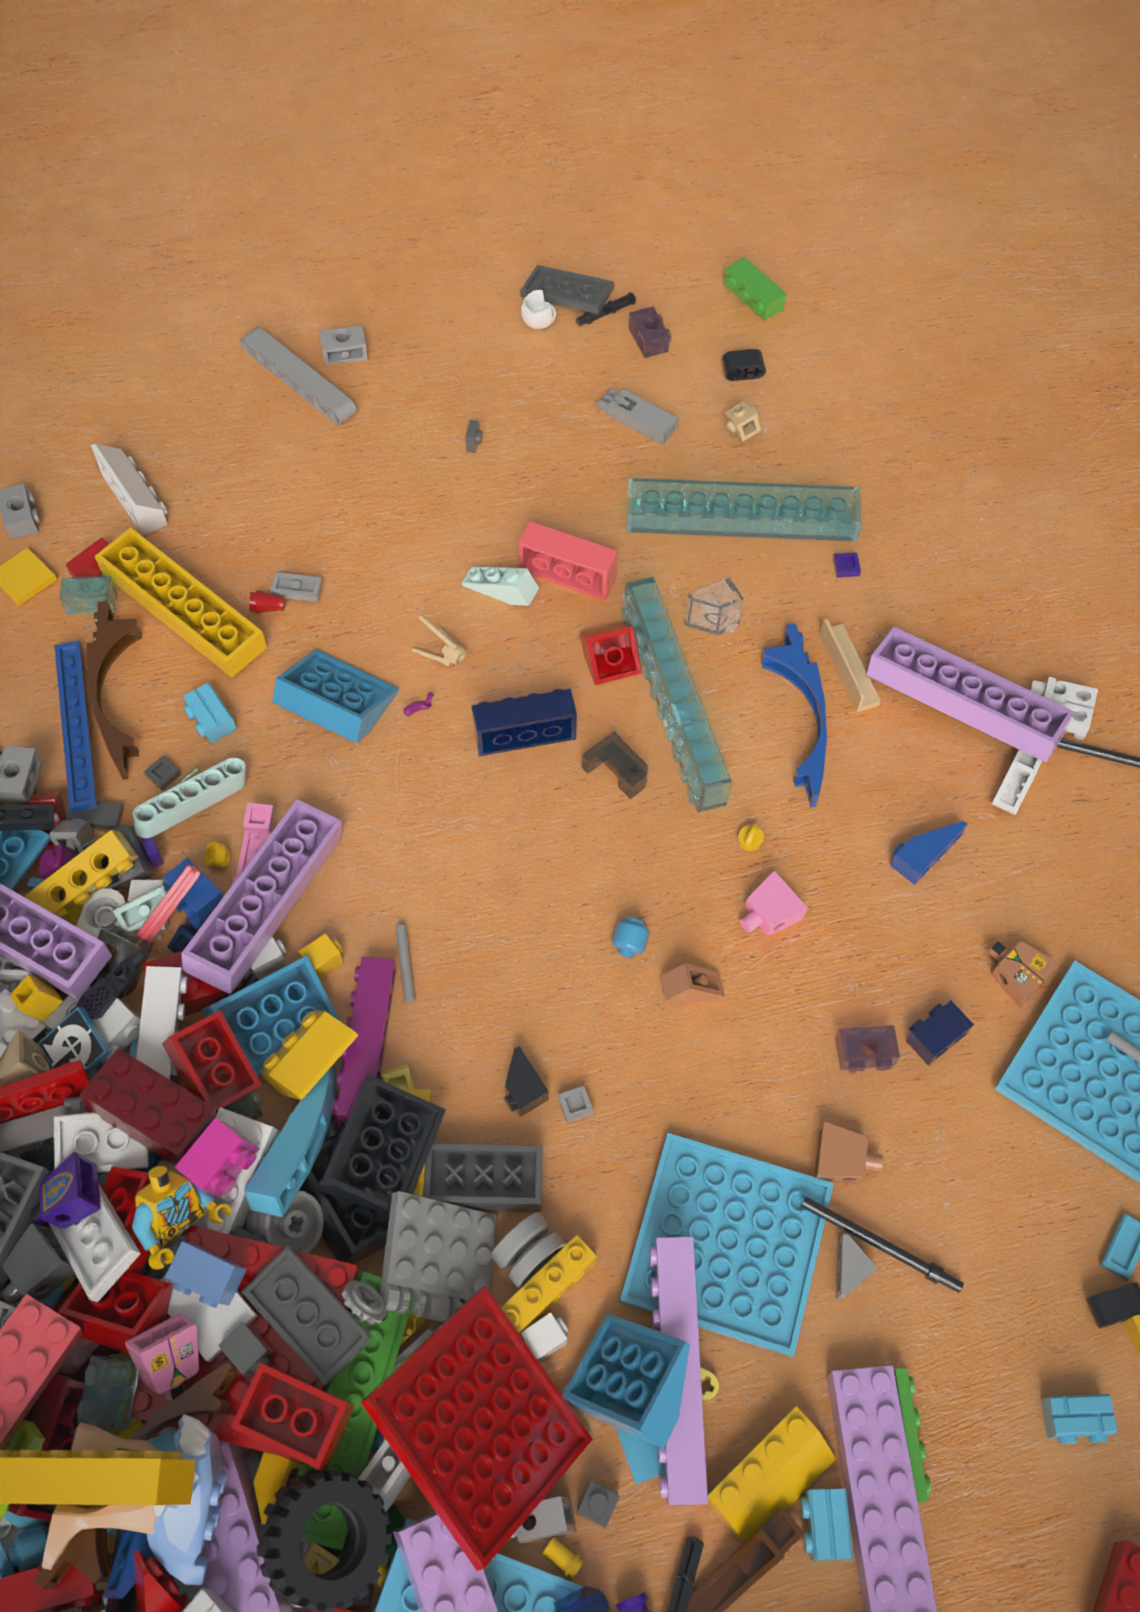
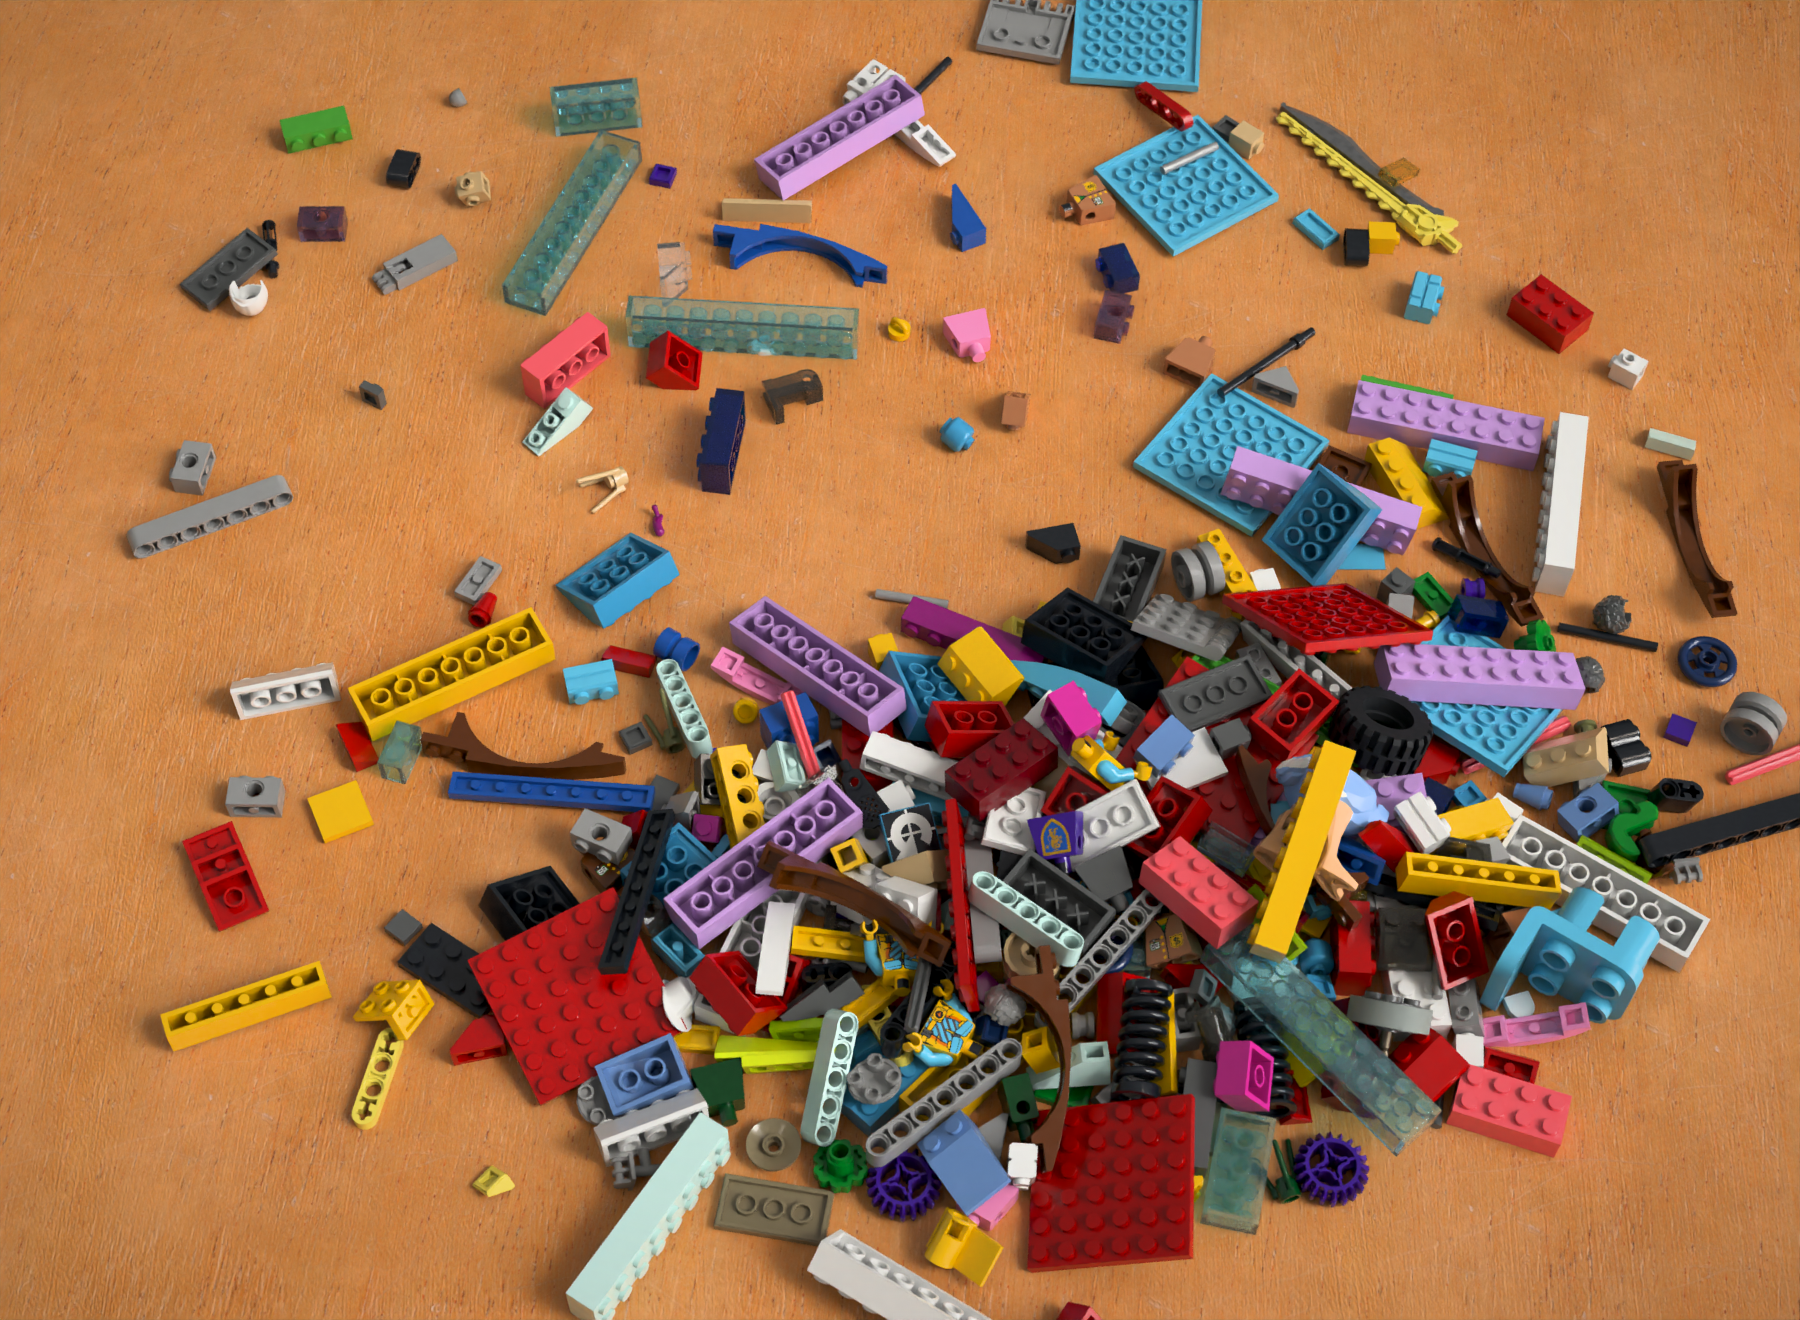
camera: 70 degrees left, 5 degrees down
bright pink torso [125,1313,199,1400] -> none
light grey gear [342,1281,387,1325] -> none
light grey plate [558,1086,594,1123] -> none
none -> light grey hinge [449,88,467,107]
none -> clear light blue brick [549,77,642,137]
none -> red slope [601,645,657,678]
none -> blue wheel [653,627,700,672]
none -> reddish brown plate [1319,445,1372,487]
none -> green plate [1412,572,1458,620]

